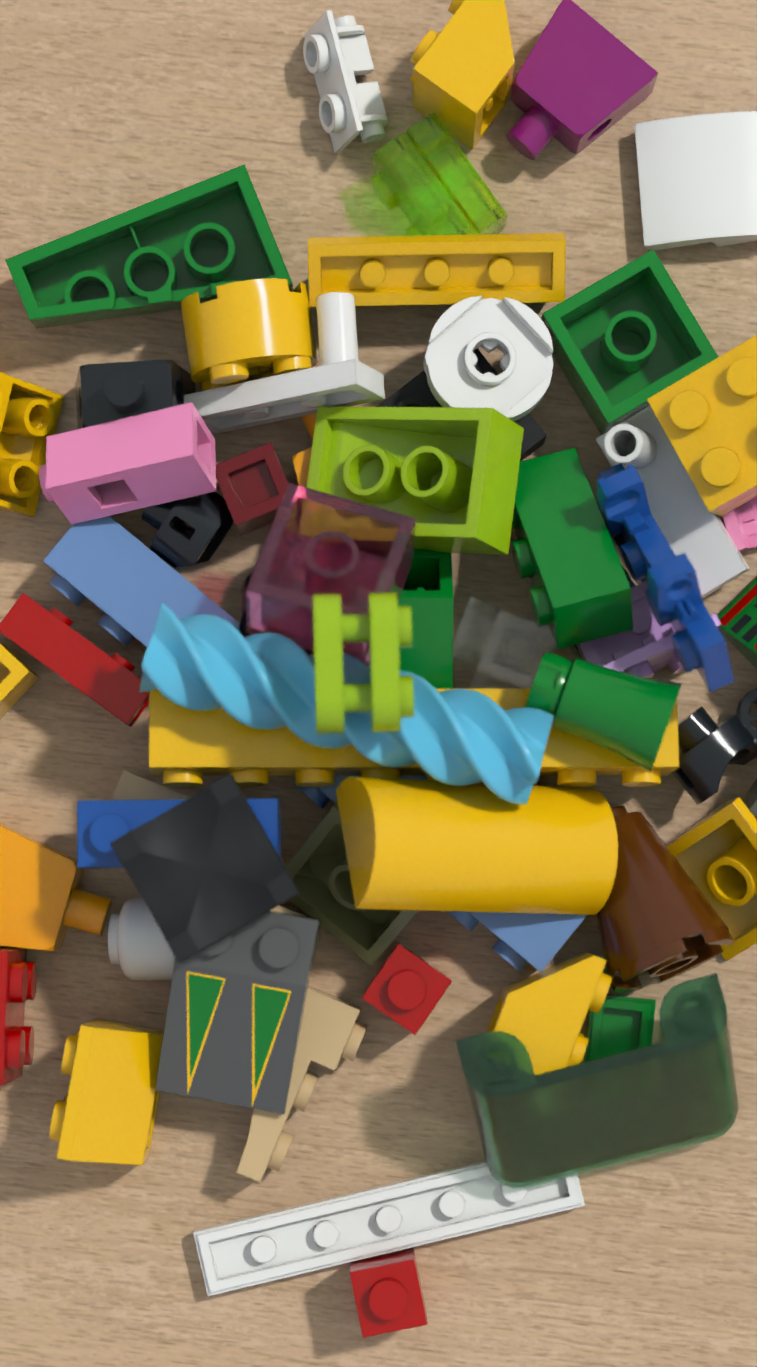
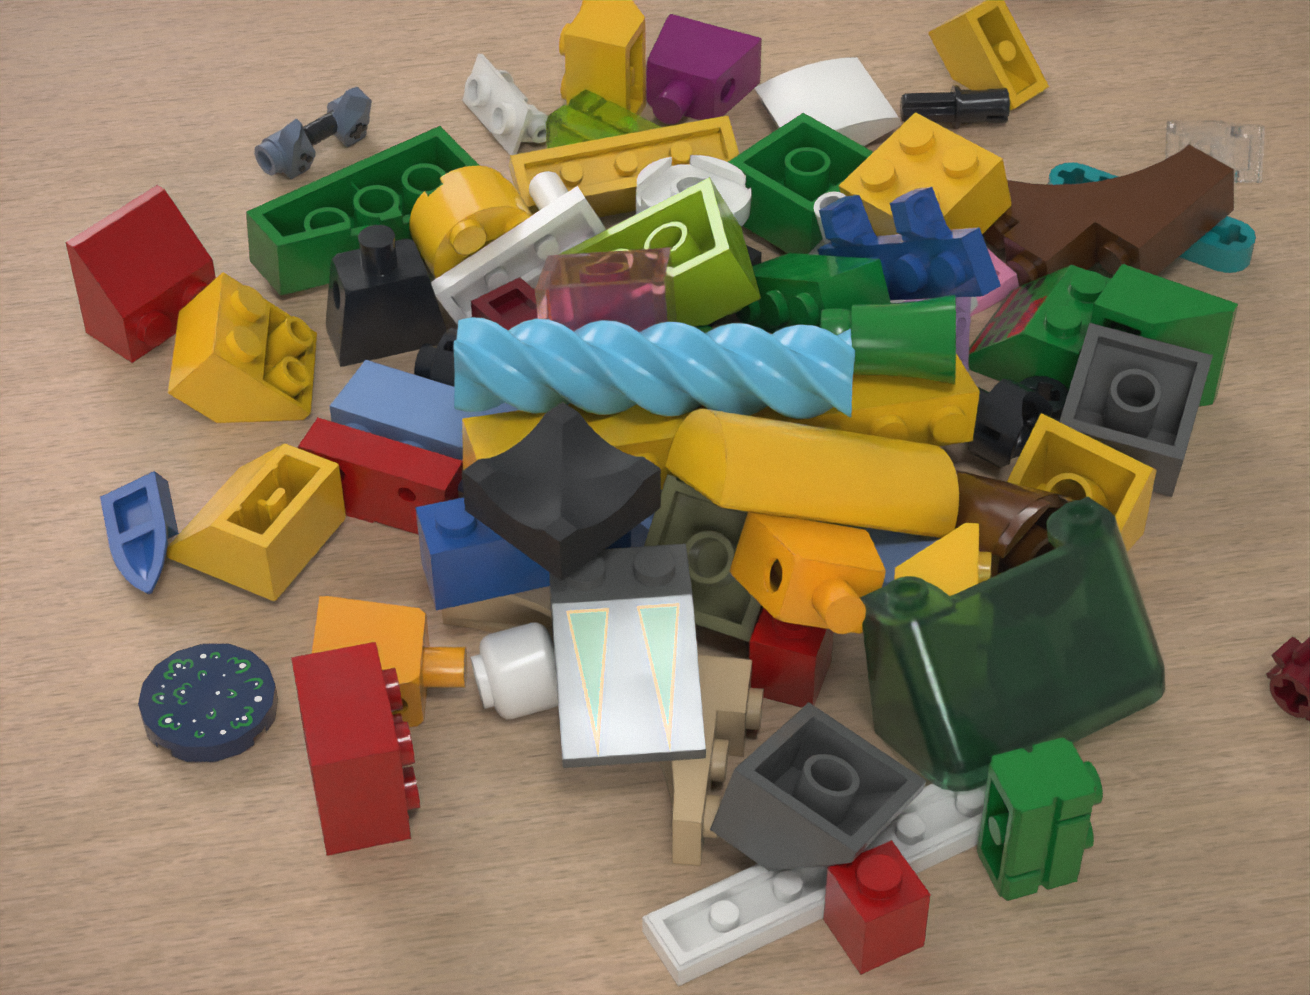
camera: 20 degrees left, 40 degrees down
bright pink brick [39,402,216,525] -> none
yellow slope [49,1018,164,1165] -> none
lime brick [313,592,414,734] -> none
none -> sand blue piece [254,87,372,179]
none -> dark grey slope [710,702,927,871]
none -> light orange torso [729,512,886,634]
none -> green brick [977,737,1103,901]

